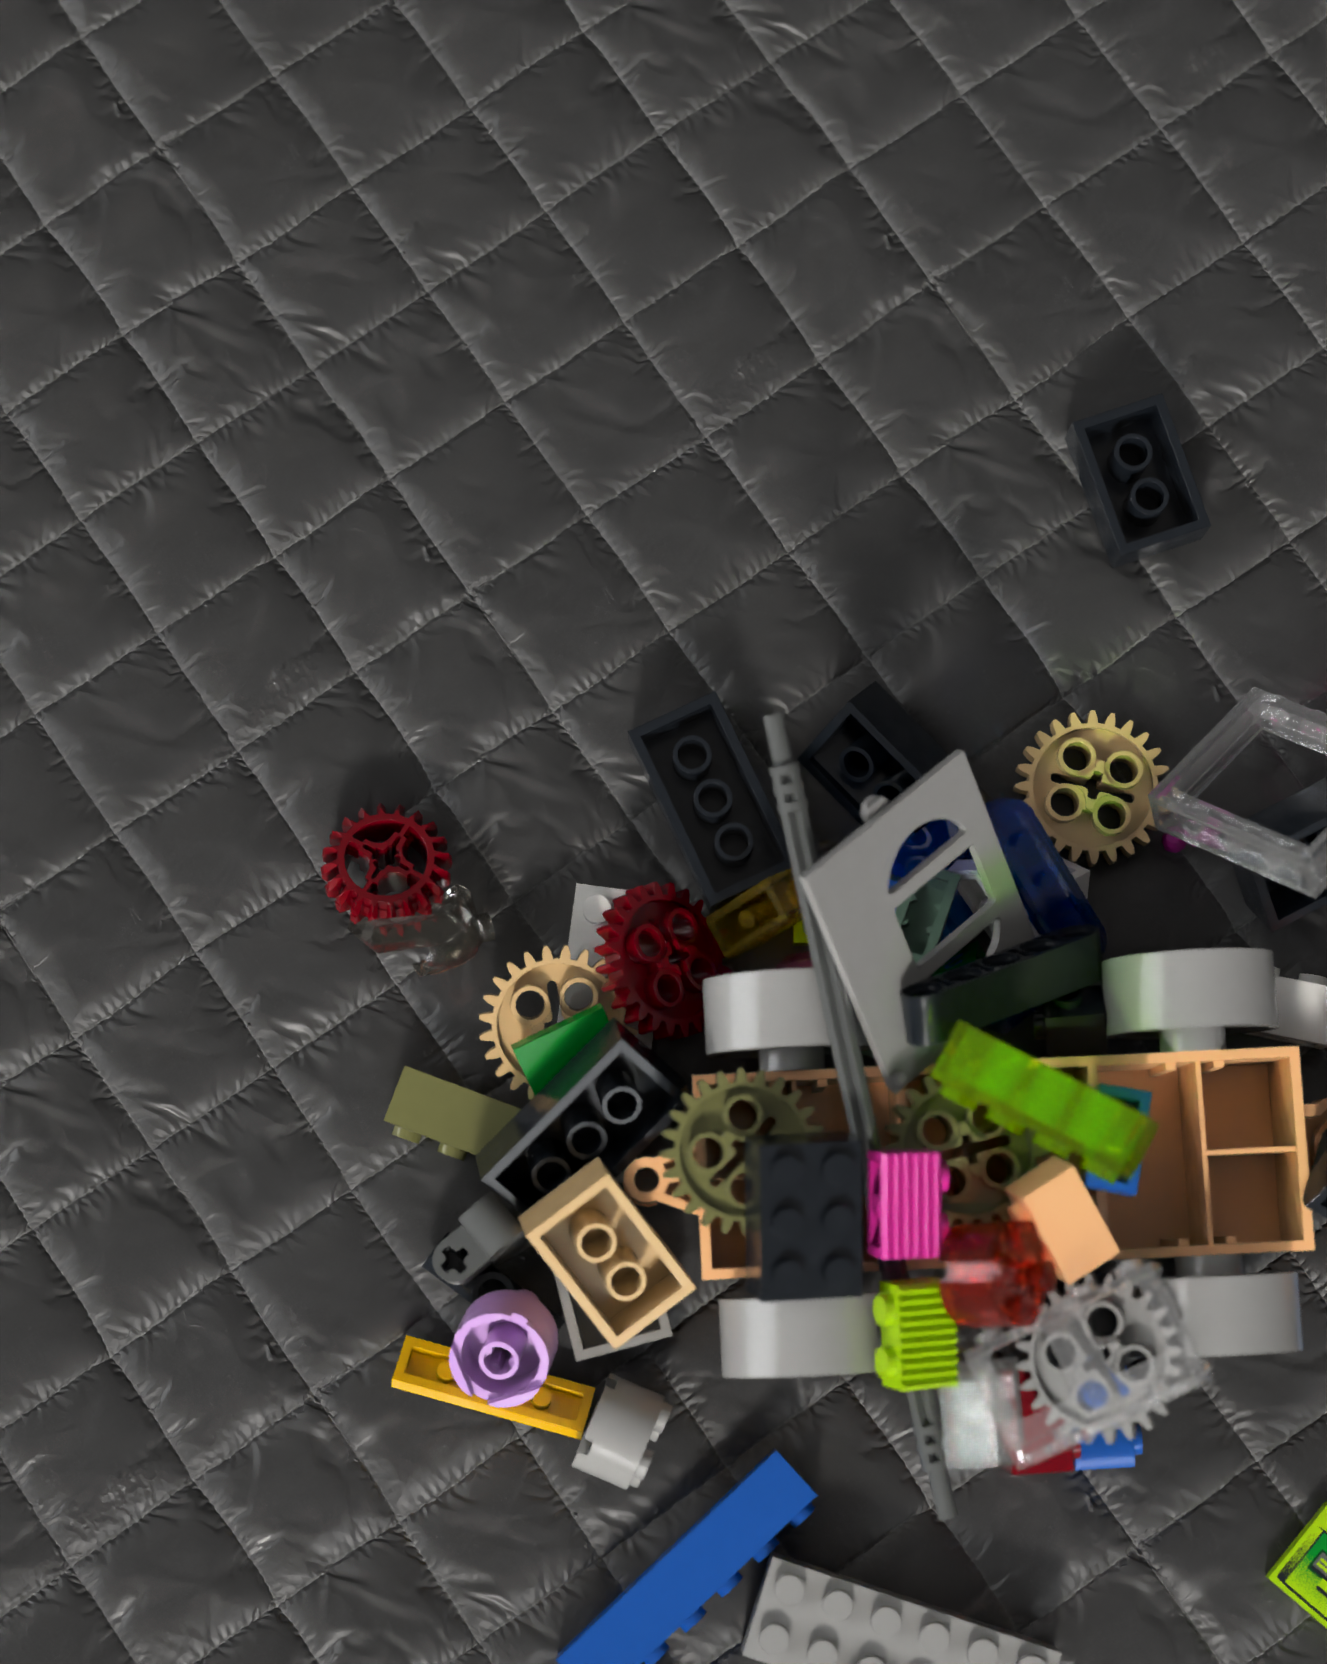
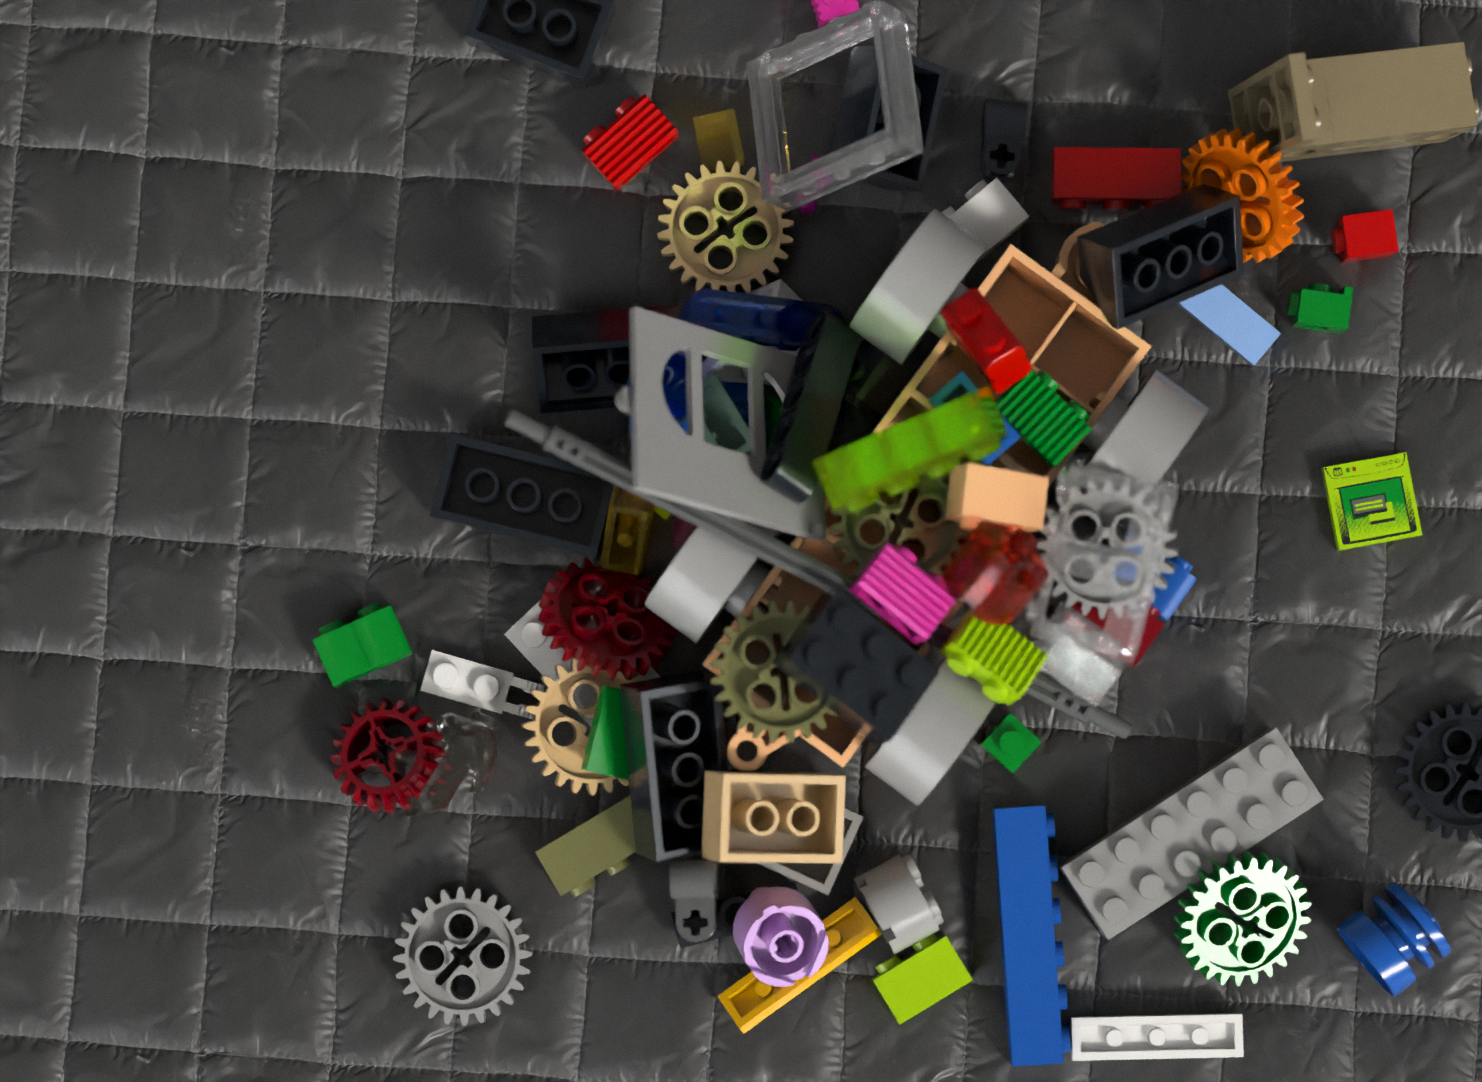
camera: 50 degrees left, 5 degrees up
none -> green brick [313,602,413,688]
none -> light grey gear [393,886,533,1026]
none -> white hinge [420,650,545,719]
none -> red brick [582,94,679,192]
none -> clear yellow panel [693,109,745,172]
none -> lime brick [872,933,973,1024]
none -> red brick [940,288,1032,393]
none -> green brick [978,713,1042,773]
none -> green brick [992,369,1092,469]

